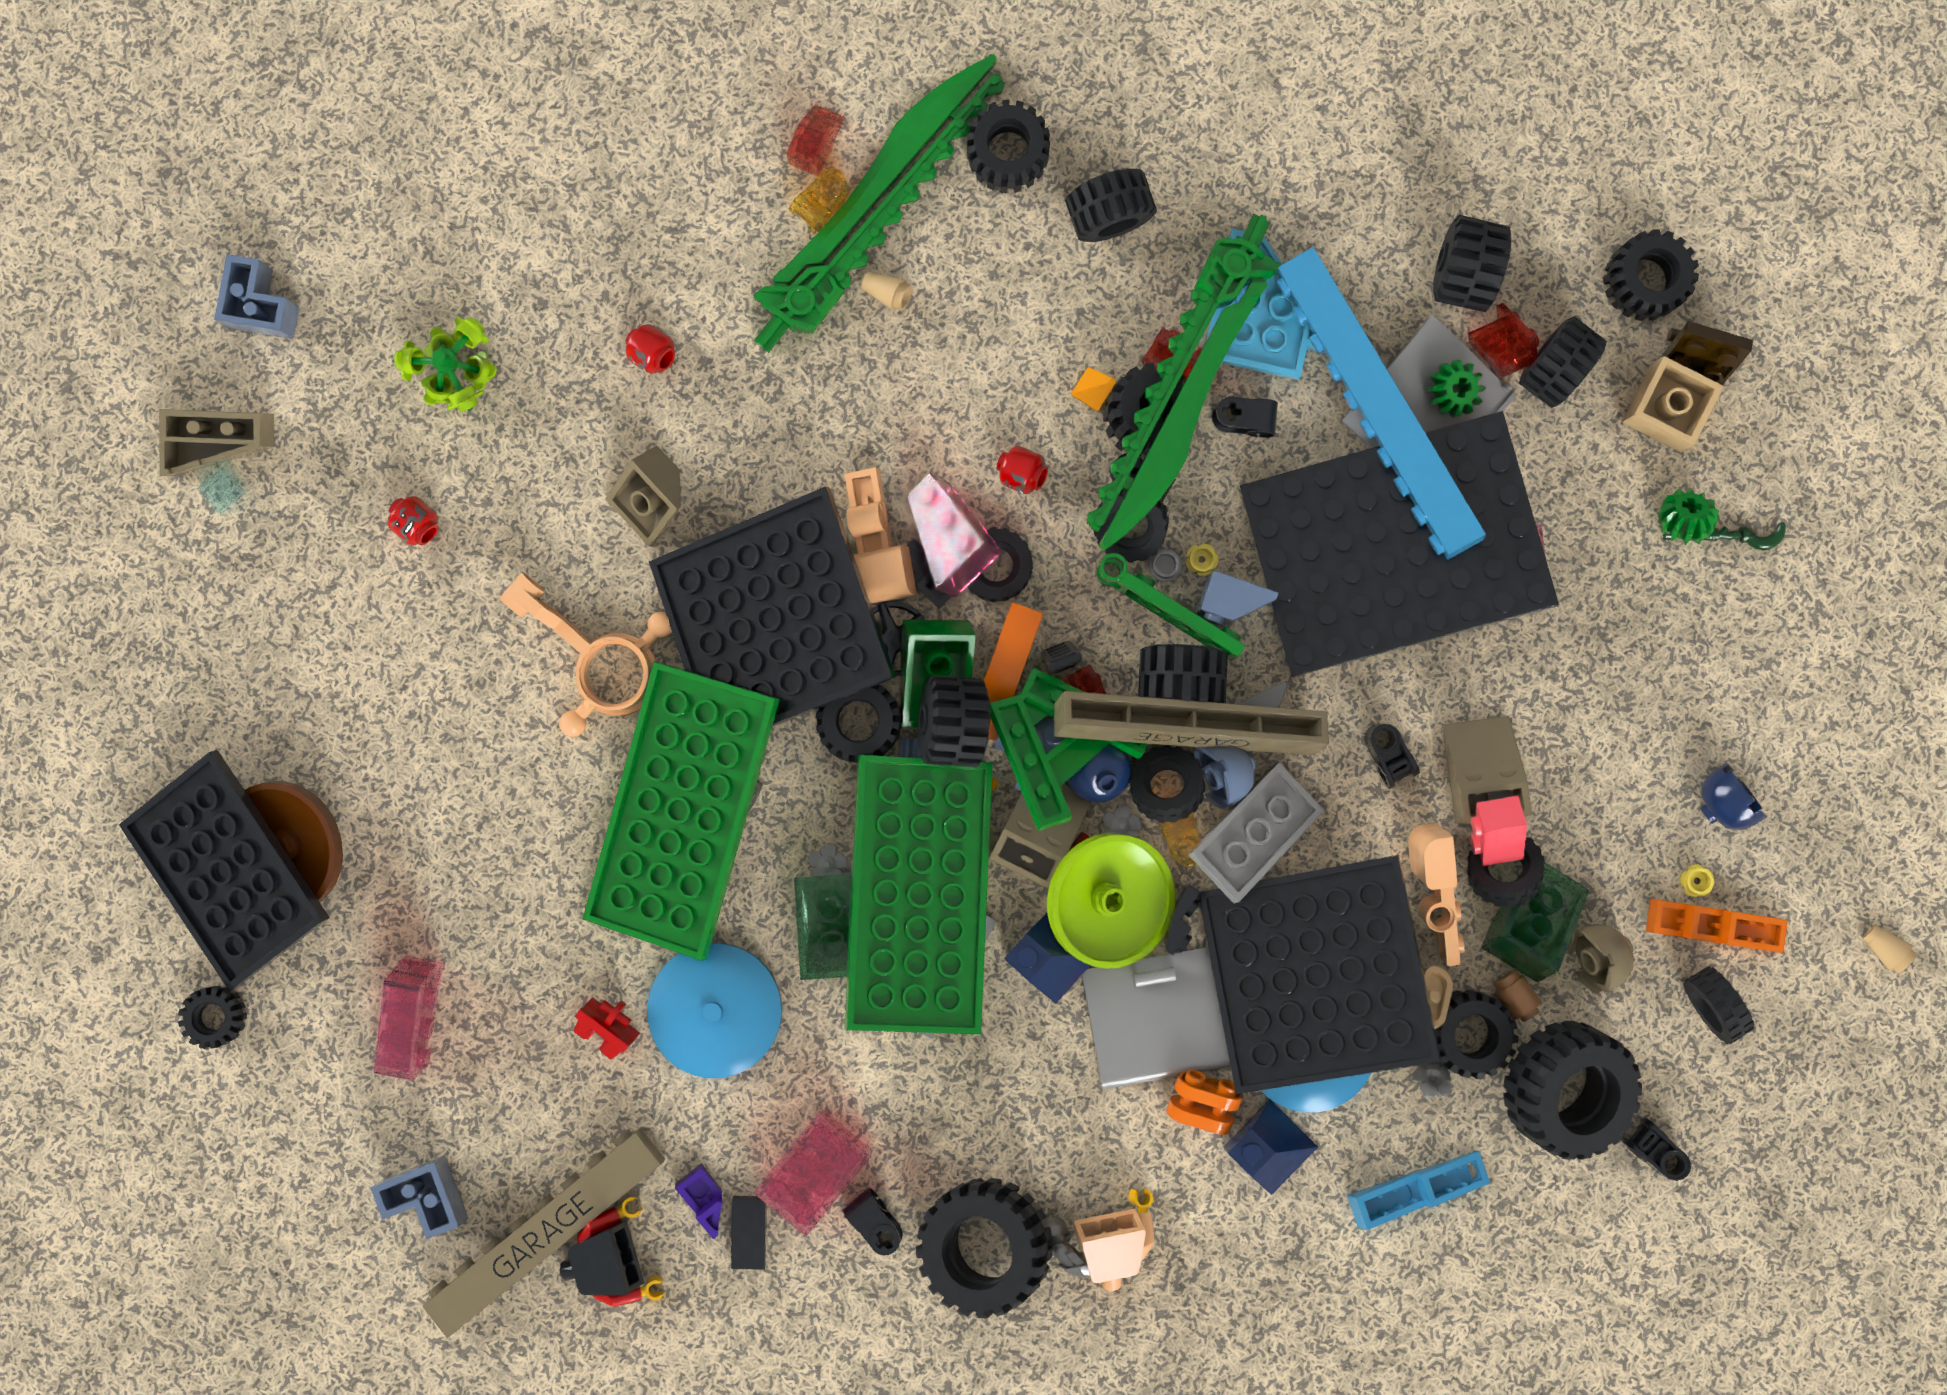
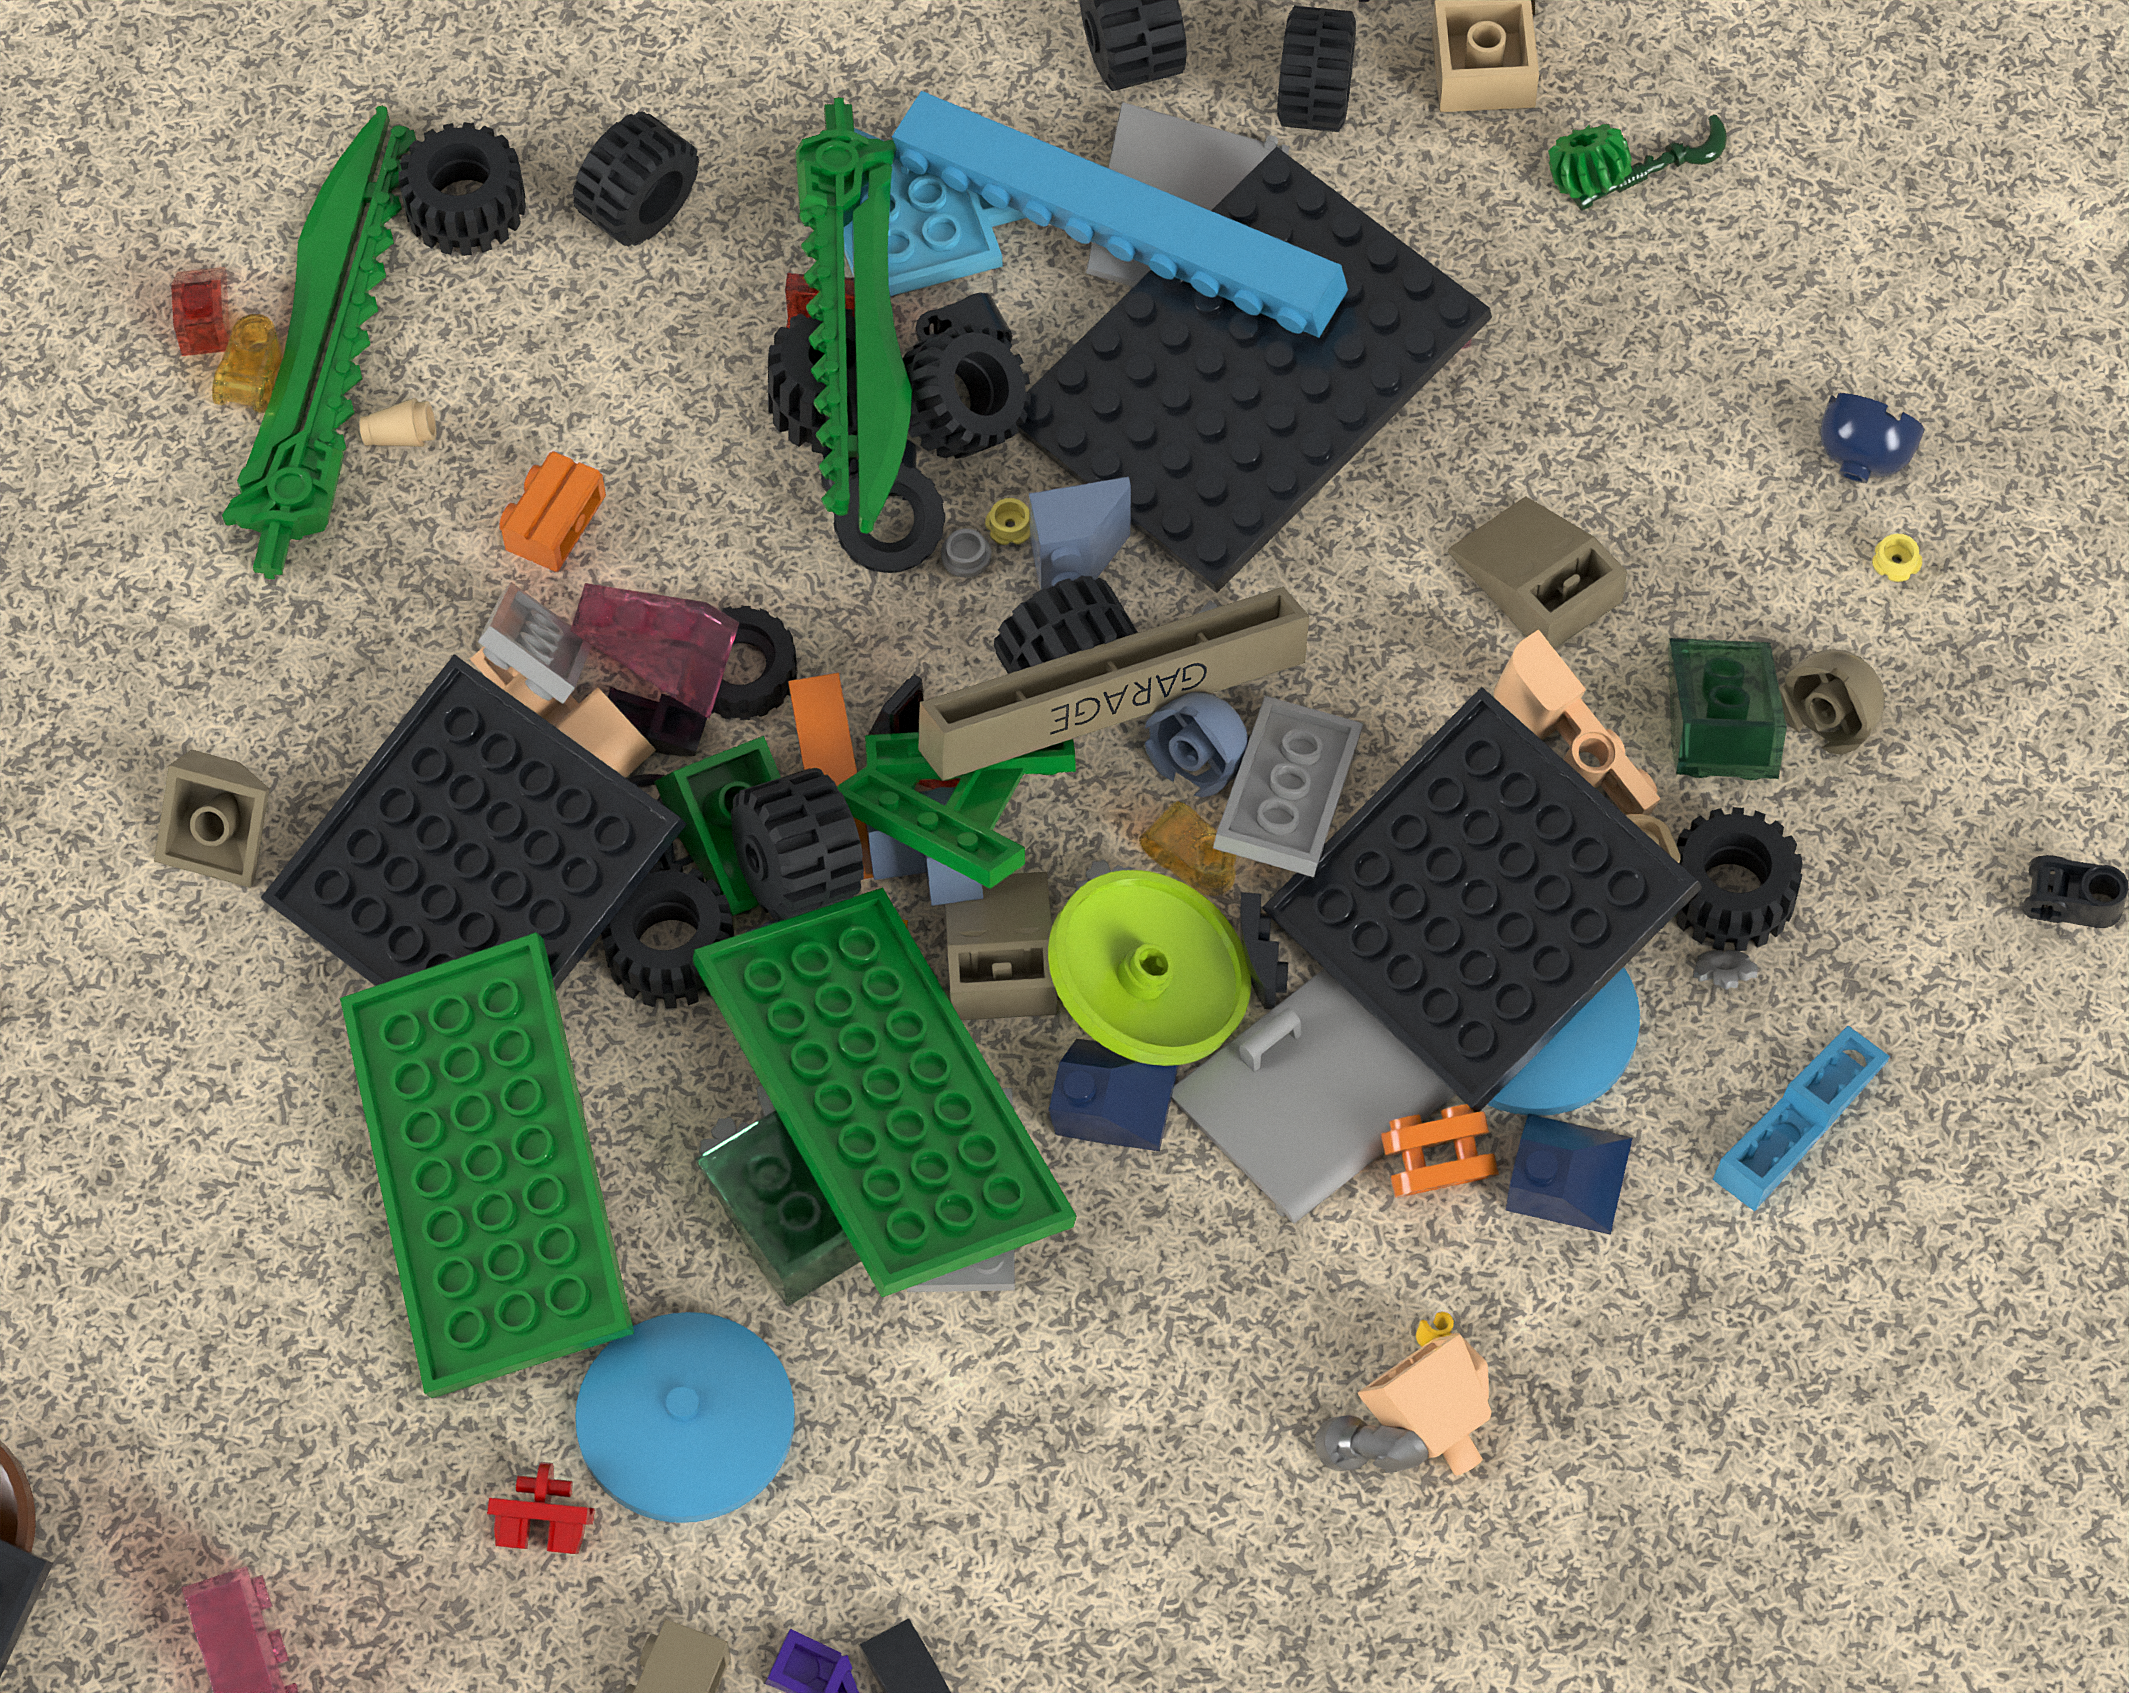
camera: 30 degrees left, 25 degrees down
light nougat piece [500,572,672,737] -> none
red head [625,324,676,374] -> none
clear pink brick [754,1107,873,1236] -> none
black piece [842,1187,903,1256] -> none
black tyre [916,1178,1053,1319] -> none
red head [996,446,1048,494] -> none
dark blue cylinder [1066,744,1132,802] -> none
light orange slope [1070,367,1117,412] -> none
green hinge [1096,553,1246,661] -> none
black tyre [1129,745,1205,823] -> none
black piece [1364,724,1420,789] -> none
green gear [1426,360,1486,418] -> none
black tyre [1467,837,1545,908] -> none
clear red bracket [1468,303,1540,378] -> none
coral brick [1470,796,1527,866] -> none
medium nougat brick [1493,969,1542,1022] -> none
black tyre [1503,1021,1642,1160] -> none
orange slope [1646,898,1788,953] -> none
black tyre [1683,966,1755,1044] -> none
none -> light grey plate [478,582,593,704]
none -> orange brick [499,451,606,572]
none -> black tyre [902,324,1031,459]

